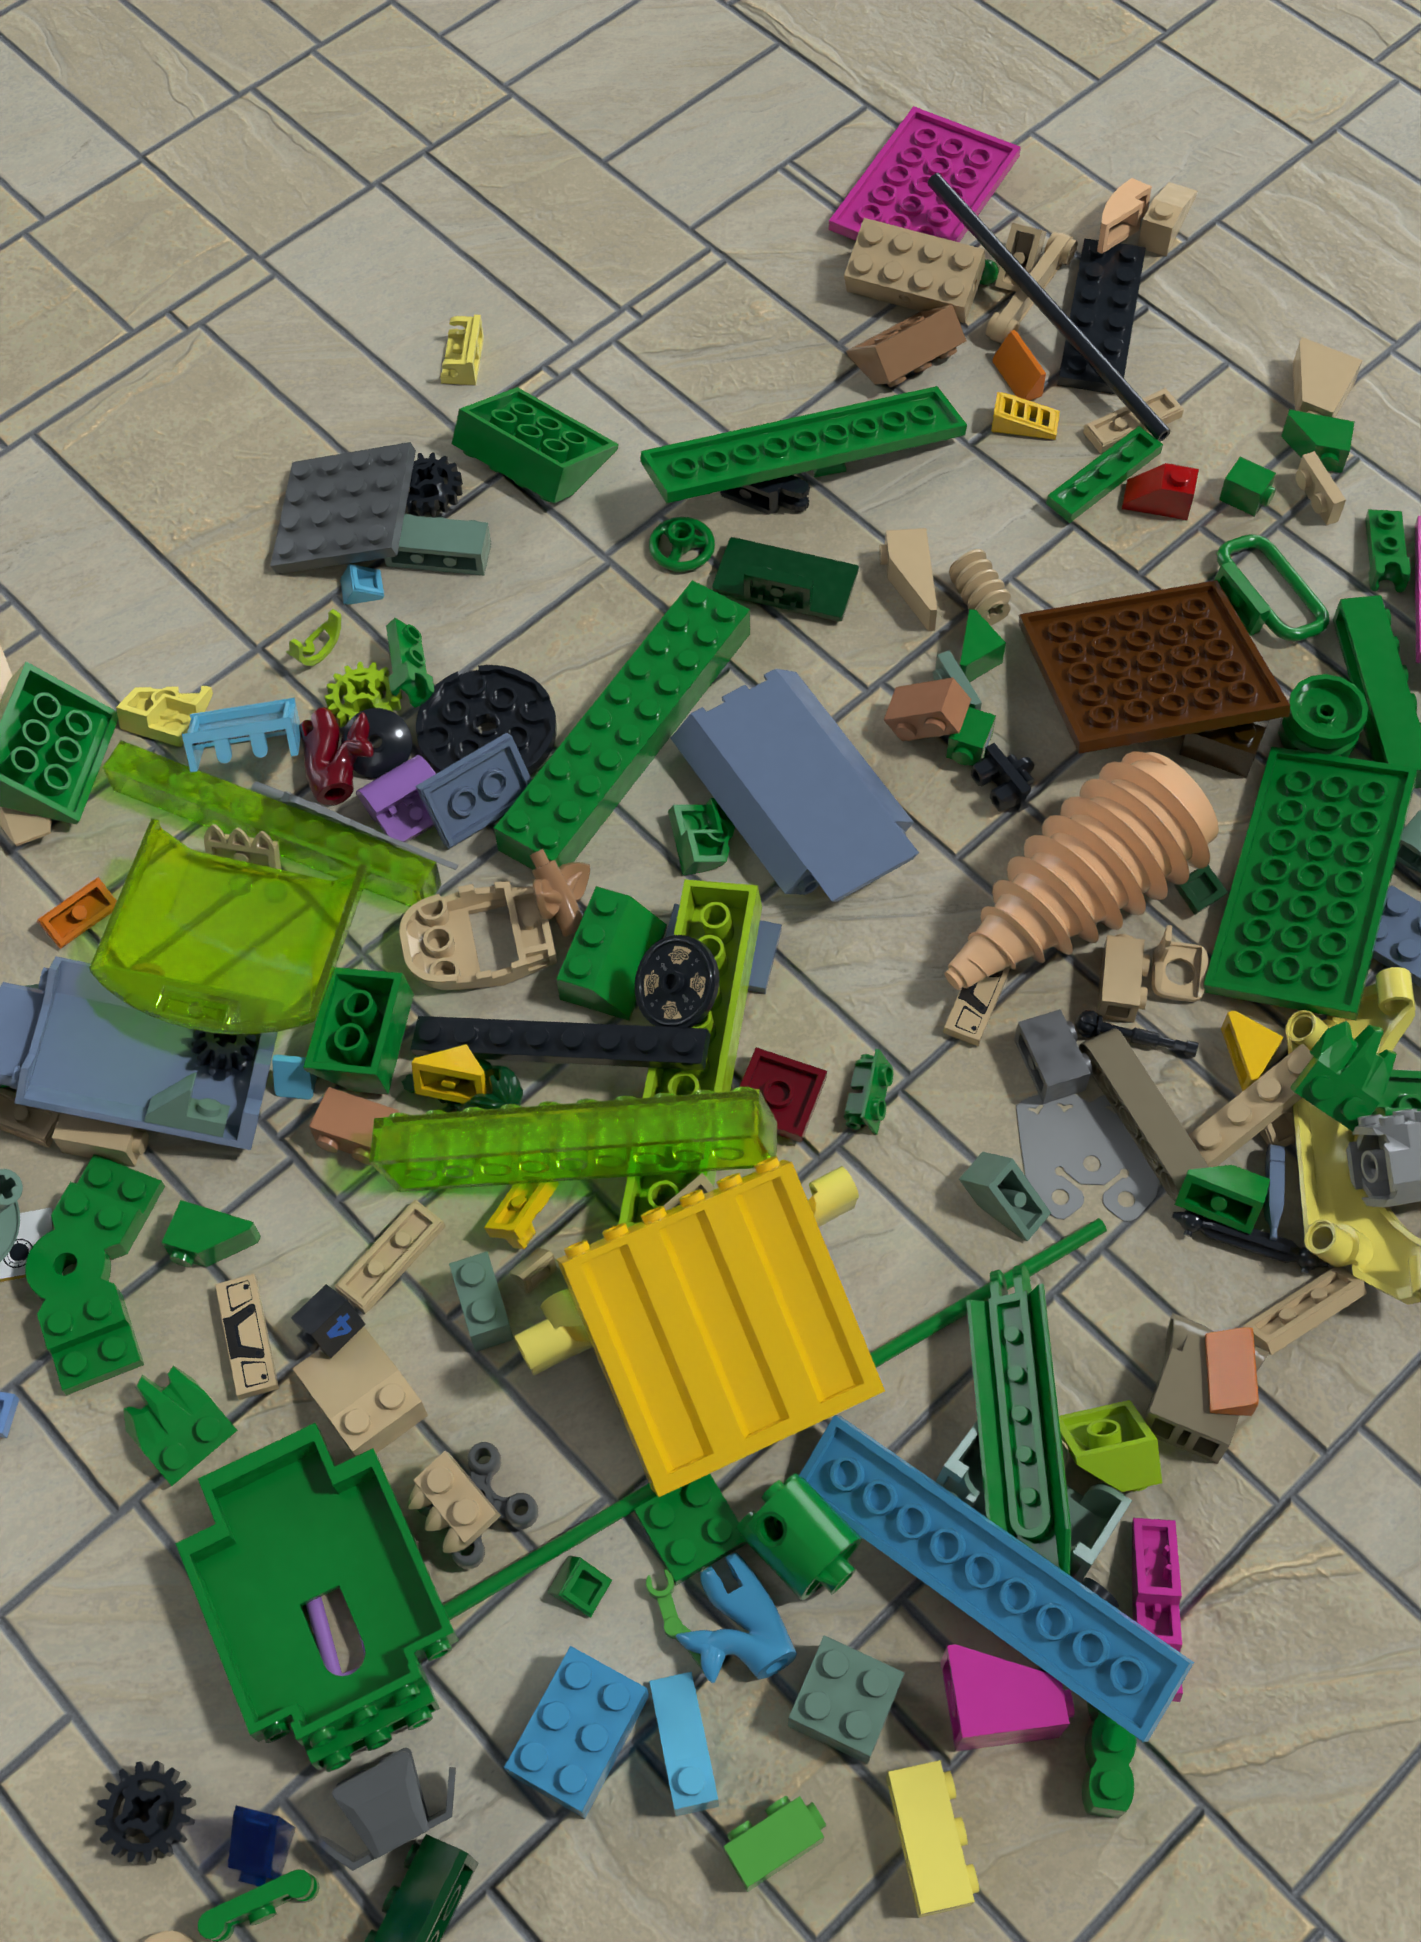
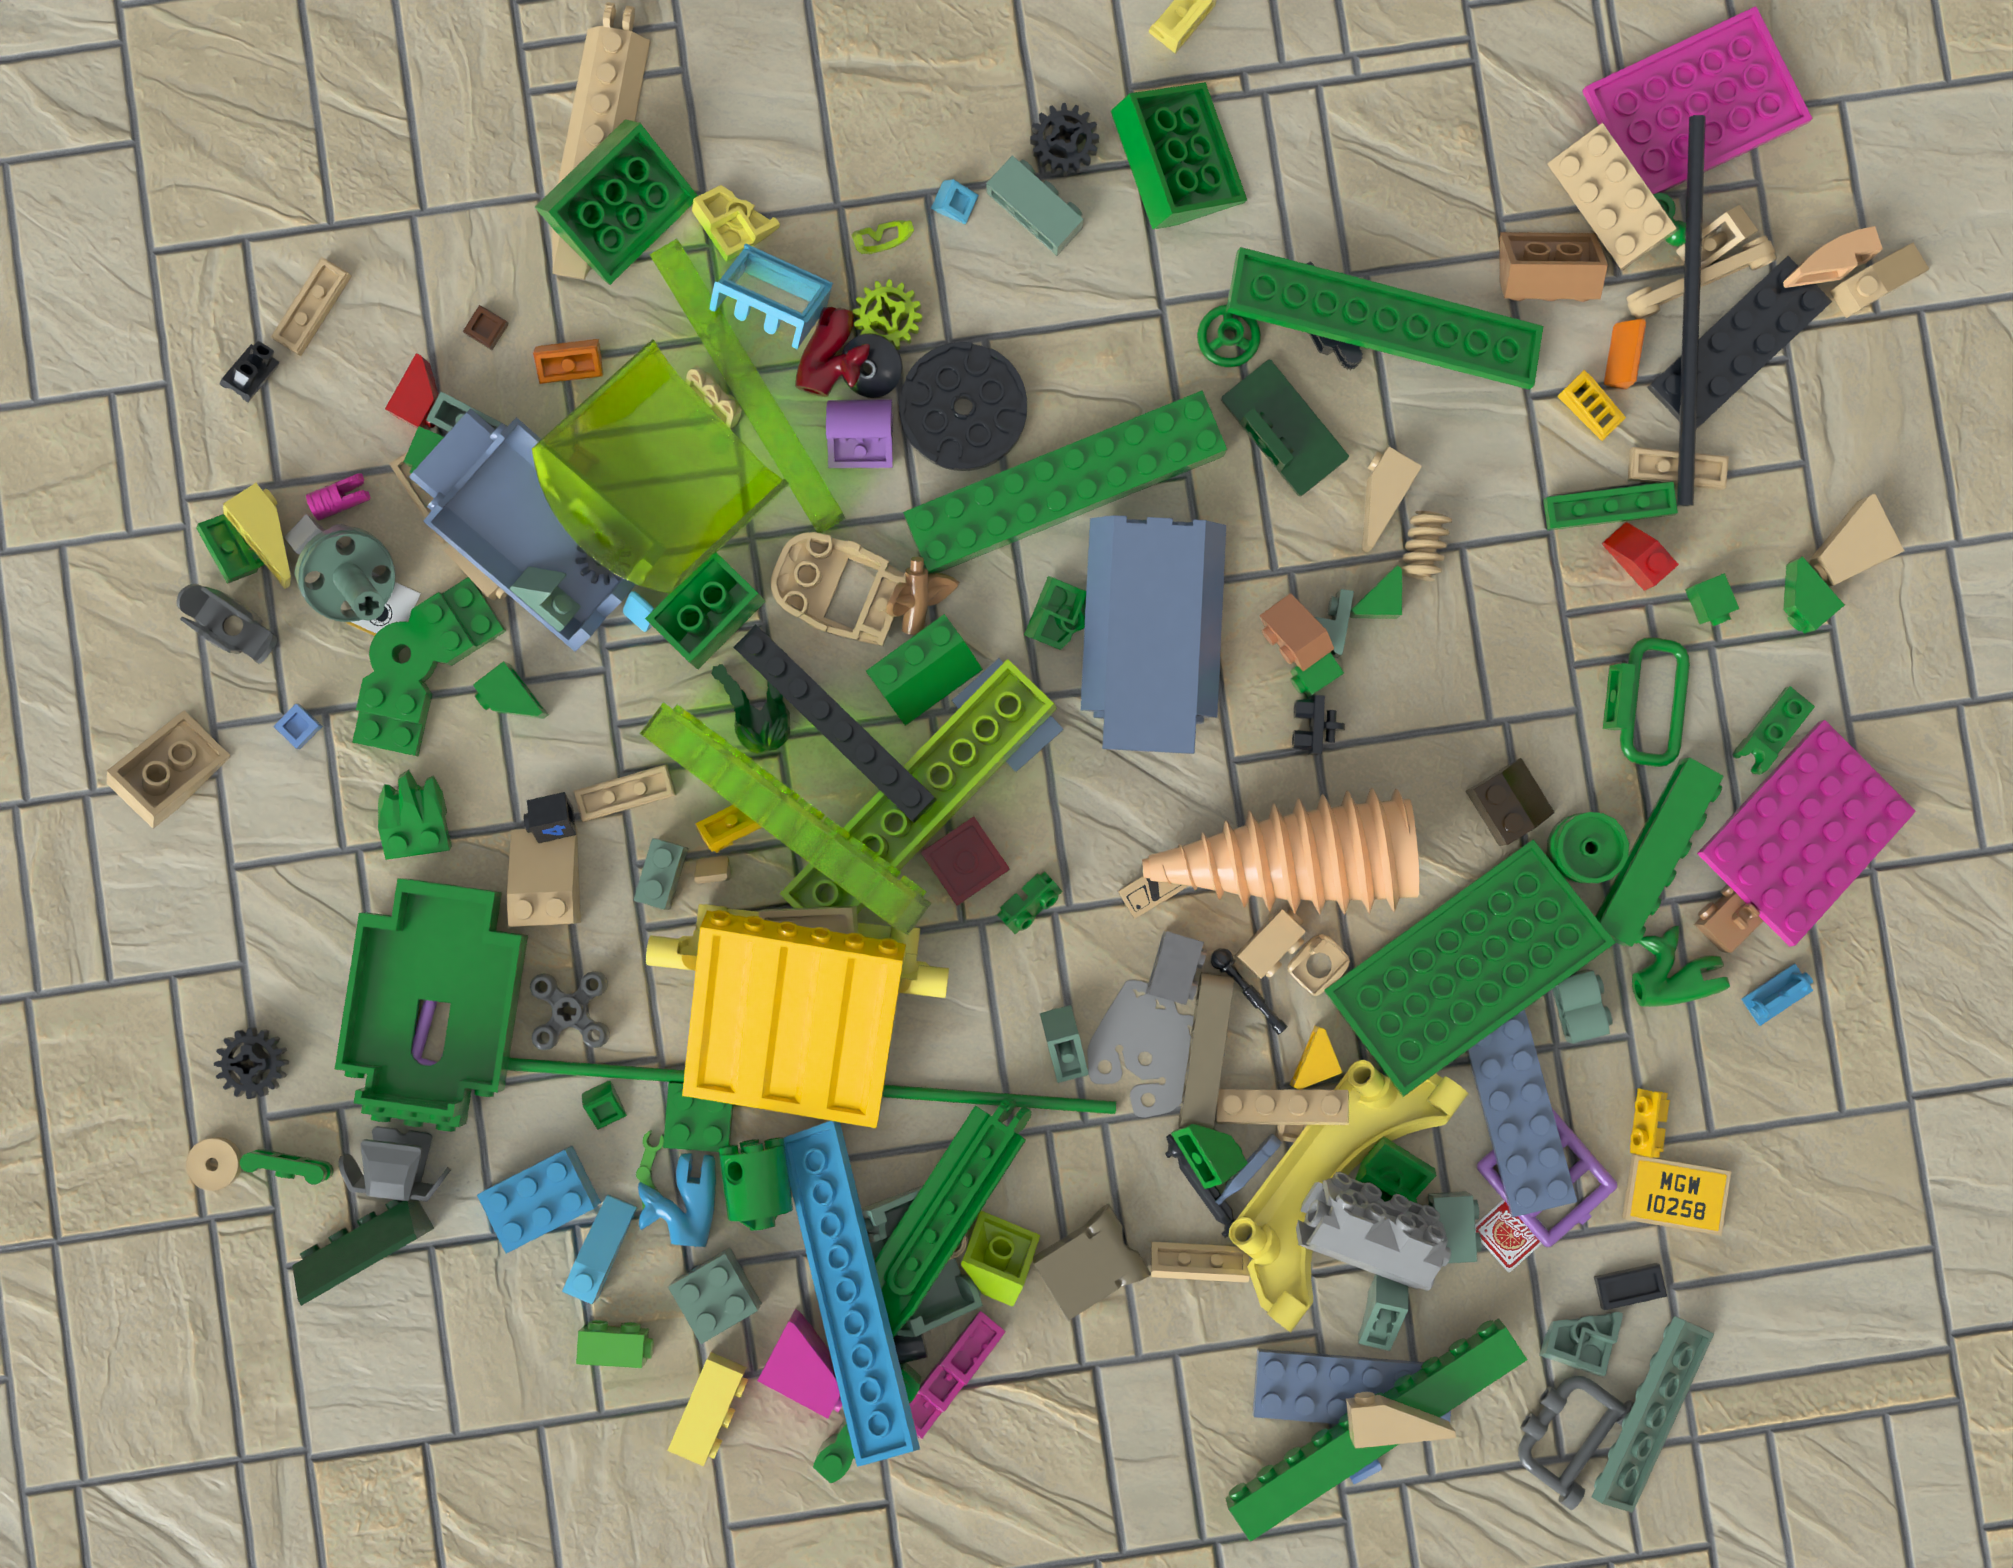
camera: 30 degrees right, 25 degrees up
tan tile [215,1274,279,1400] -> none
clear blue slope [228,1805,296,1887] -> none
light grey piece [251,782,459,870] -> none
dark grey plate [270,442,416,574] -> none
nougat brick [309,1087,404,1166] -> none
green plate [386,618,434,708] -> none
tan plate [408,1451,501,1553] -> none
yellow slope [411,1044,487,1104] -> none
sand blue tile [415,733,532,849] -> none
black shield [635,935,719,1029] -> none
reddish brown plate [1019,580,1291,754] -> none
dark green plate [1174,865,1228,915] -> none
orange slope [1205,1327,1259,1416] -> none
green plate [1290,1021,1397,1132] -> none
tan plate [1296,451,1346,525] -> none

